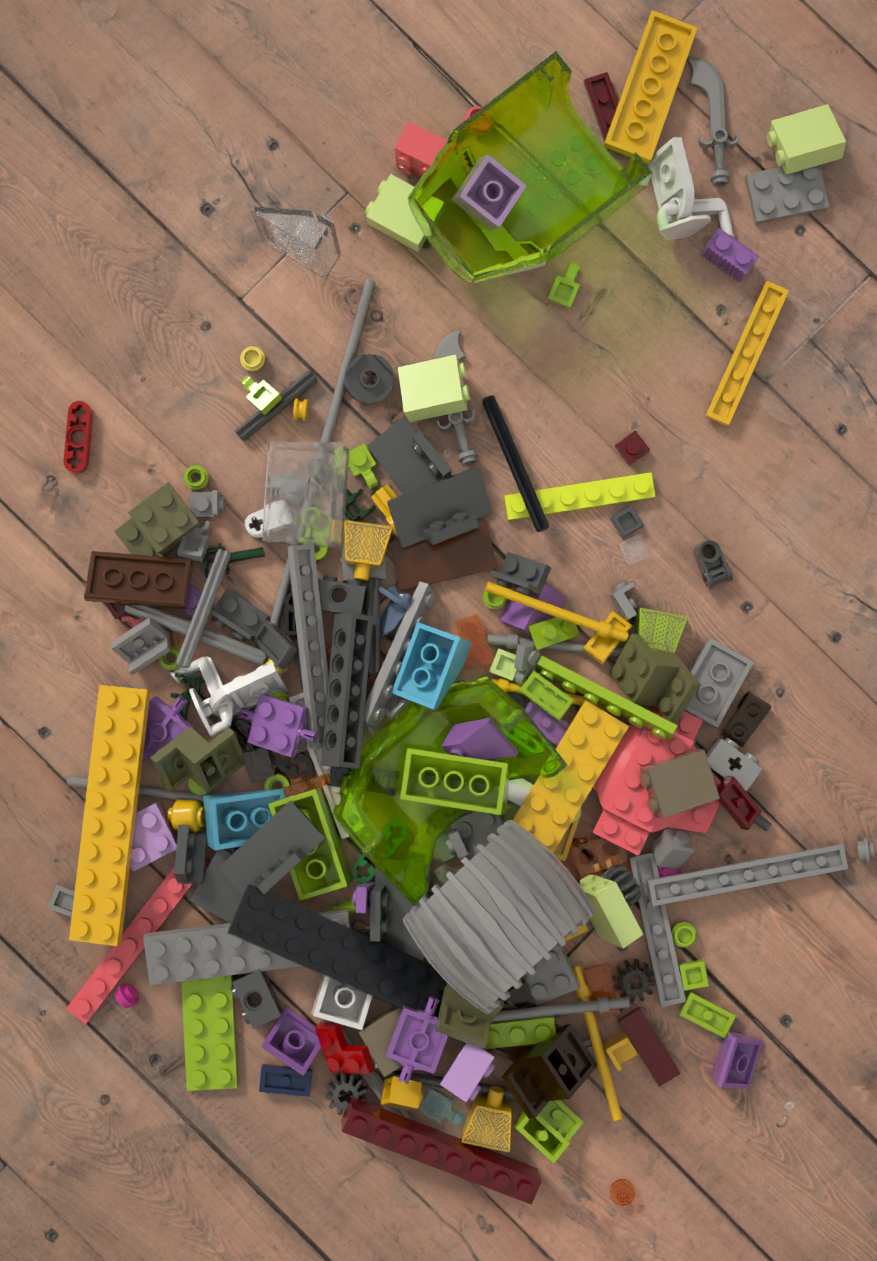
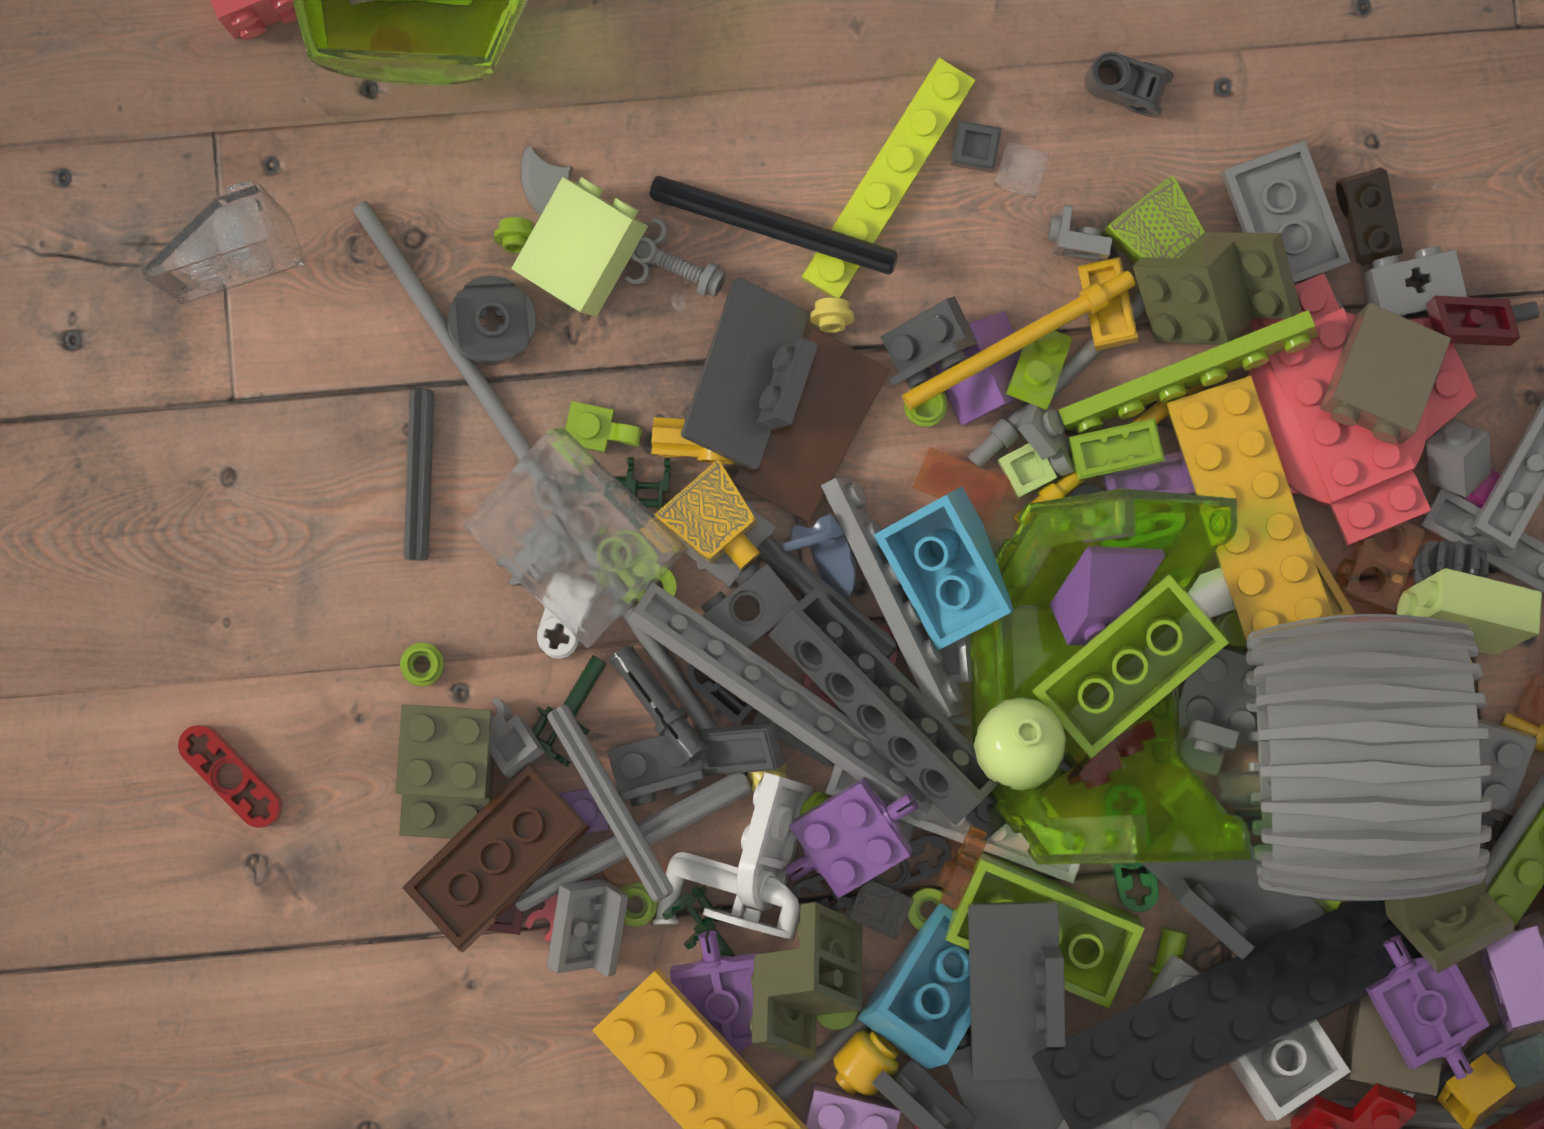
camera: 60 degrees left, 0 degrees up
light grey bracket [190,490,225,518] -> none
light yellow plate [240,346,265,372] -> none
plate [240,375,282,415] -> none
yellow bush [293,398,308,422] -> none
medium lavender plate [353,881,375,913] -> none
yellowish green brick [365,174,443,253] -> none
dark grey bracket [367,417,453,494] -> none
dark red plate [615,430,650,466] -> none
none -> lime plate [494,217,534,253]
none -> dark grey pin [609,645,709,765]
none -> light yellow plate [810,297,854,333]
none -> yellowish green cylinder [974,697,1066,790]
none -> clear red slope [1067,720,1157,789]

